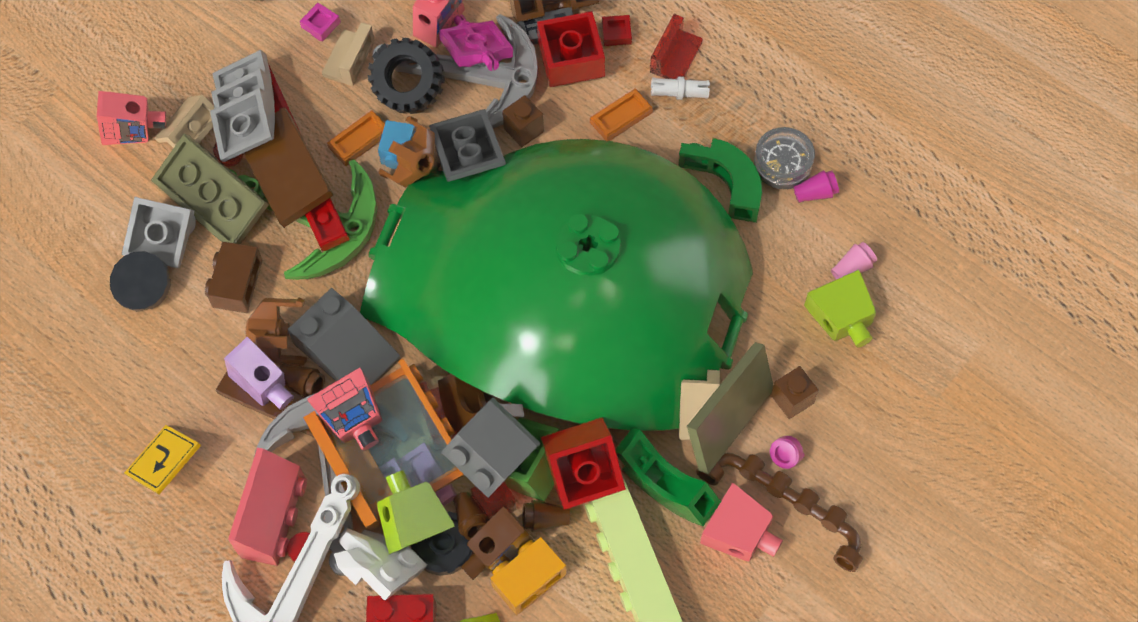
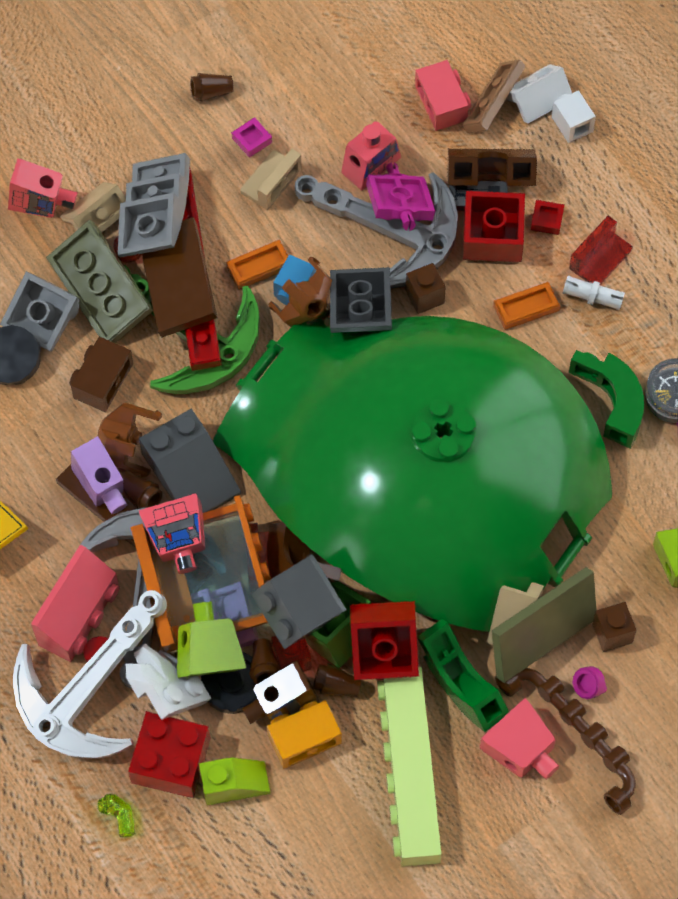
camera: 15 degrees right, 0 degrees up
black tyre [368,37,445,114] -> none

